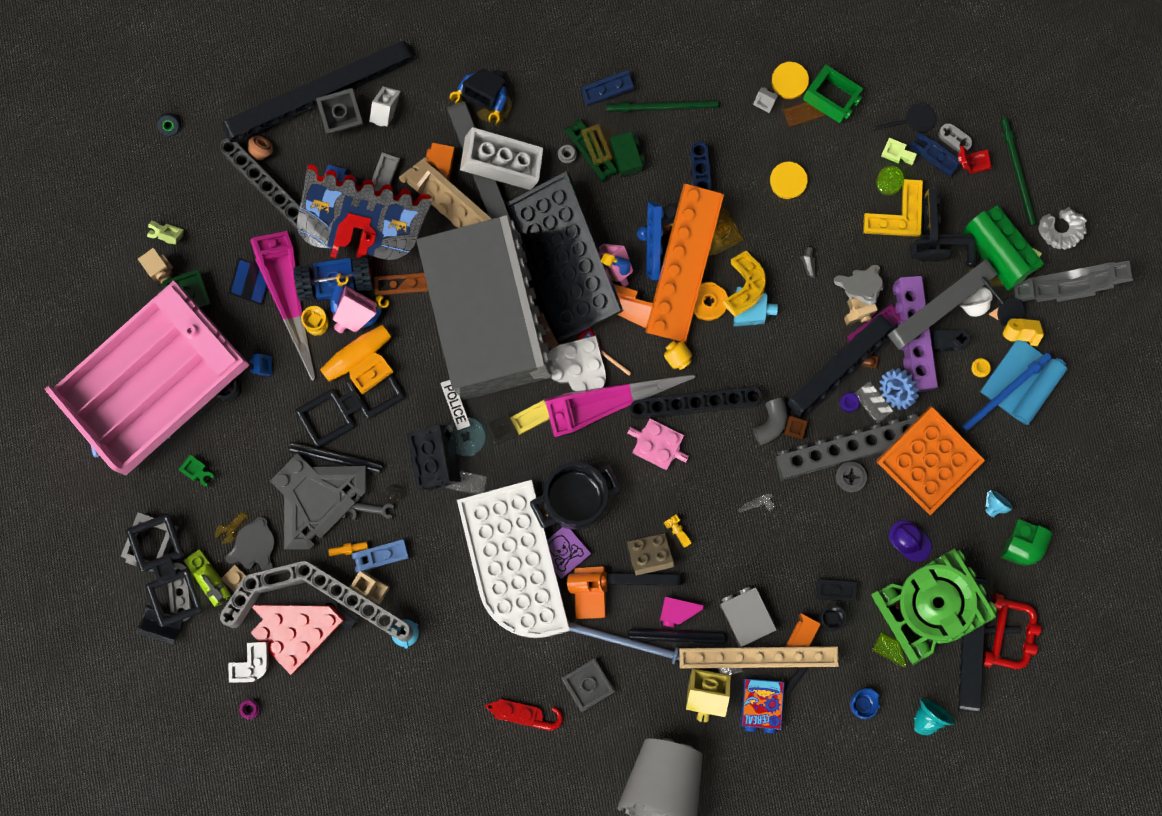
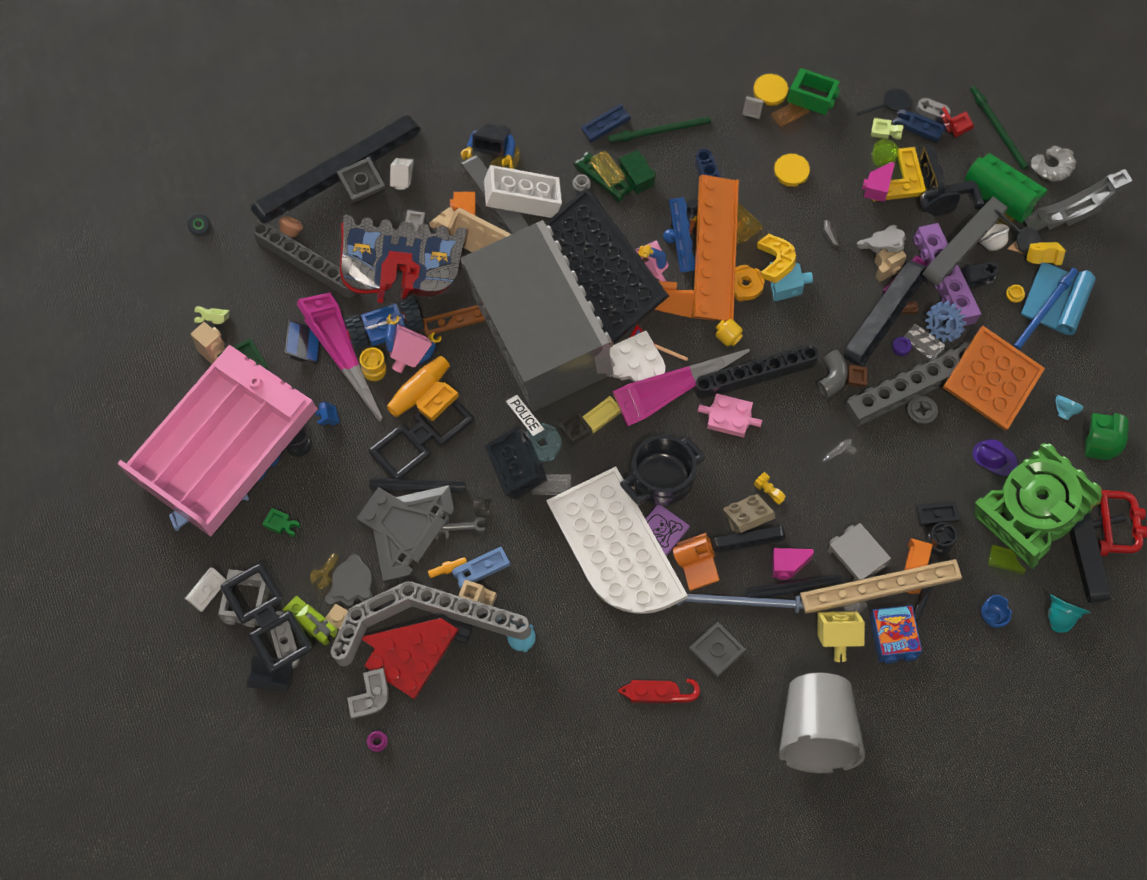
camera: 10 degrees left, 15 degrees down
none -> white plate [185,567,226,612]
none -> dark pink slope [862,162,895,202]

